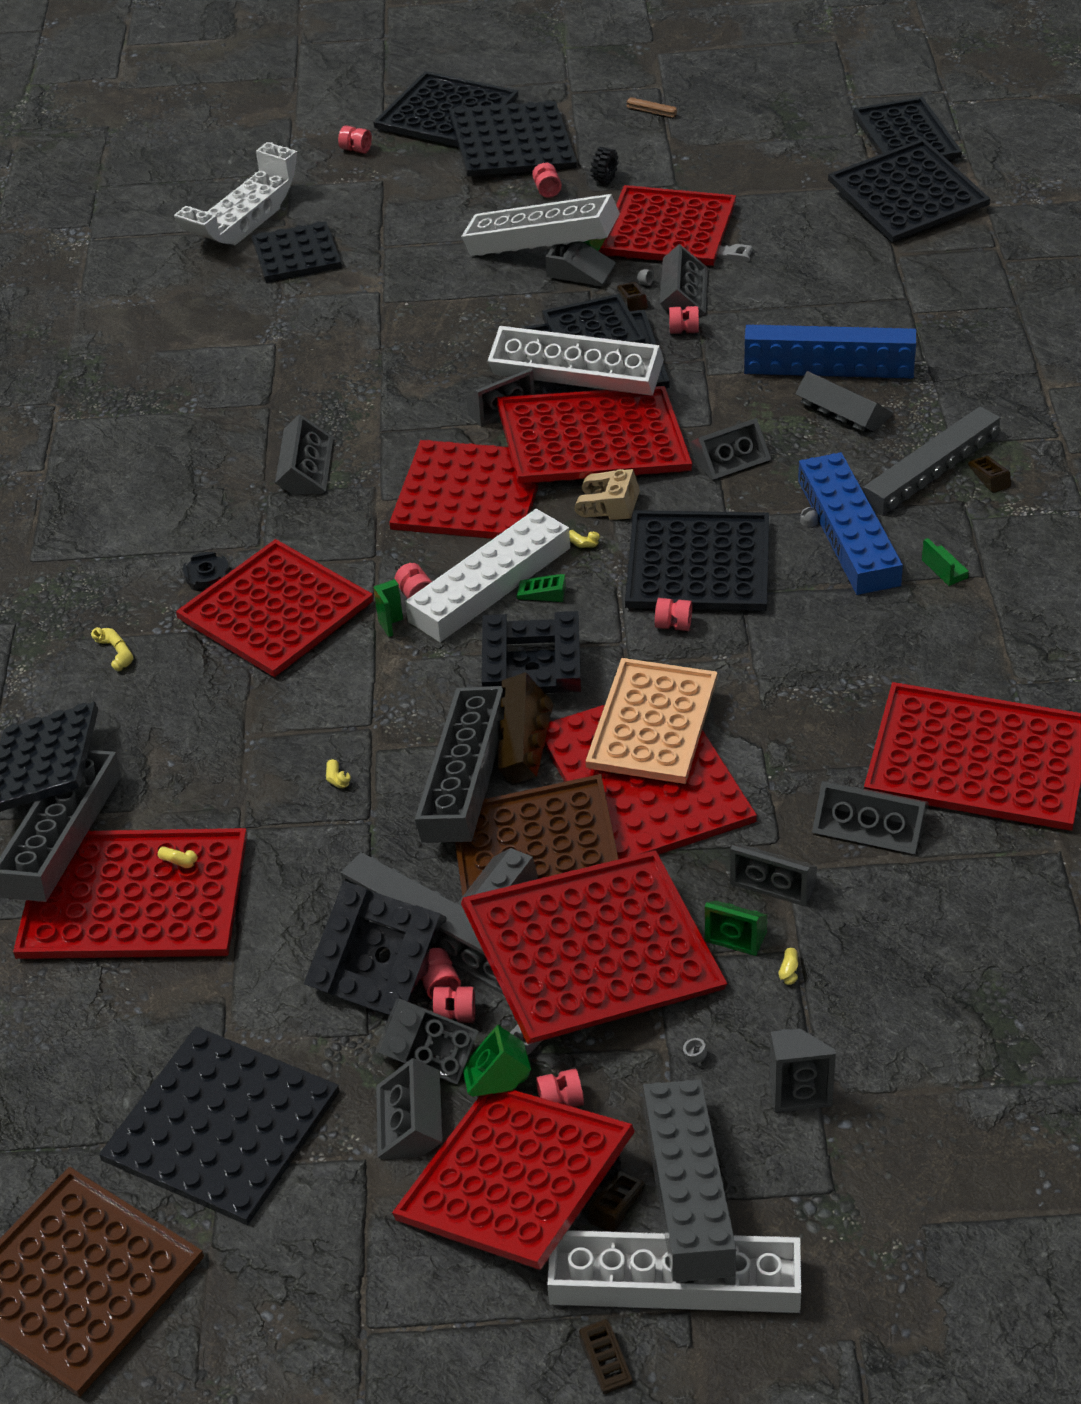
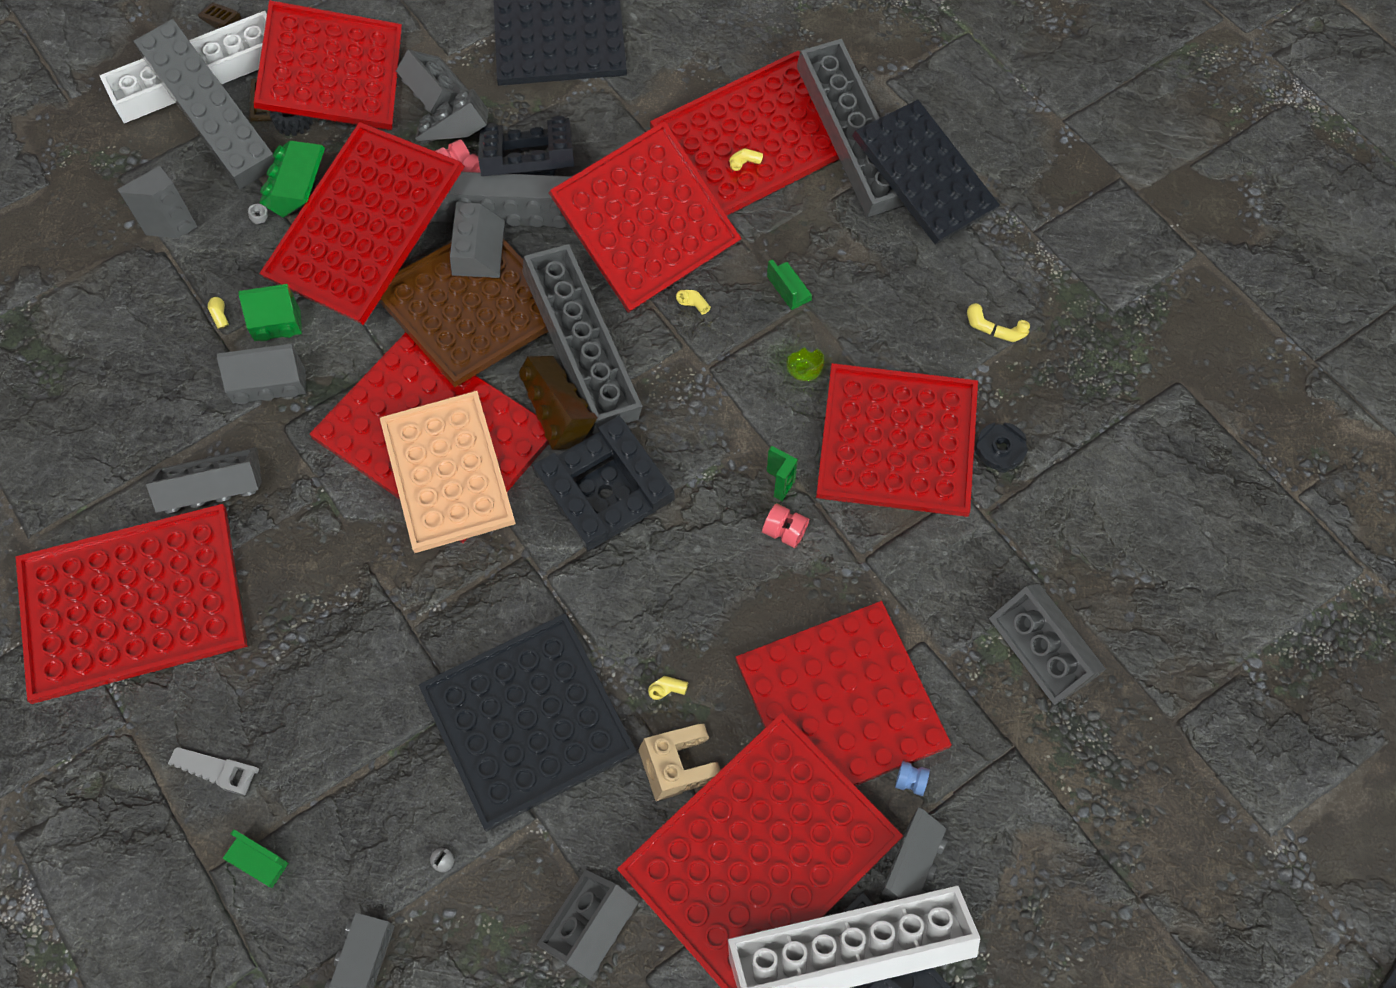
camera: 145 degrees right, 20 degrees up
white brick [405,509,570,642] -> none
green slope [463,1024,531,1097] -> none
green slope [517,574,566,602] -> none
coral wheel [536,1069,584,1107] -> none
coral wheel [655,598,692,631] -> none
blue brick [798,452,903,595] -> none
none -> light grey piece [168,748,259,796]
none -> green slope [259,141,325,217]
none -> red plate [549,121,741,313]
none -> green panel [767,259,812,311]
none -> clear neon green hair [786,347,824,382]
none -> medium blue wheel [895,761,930,796]

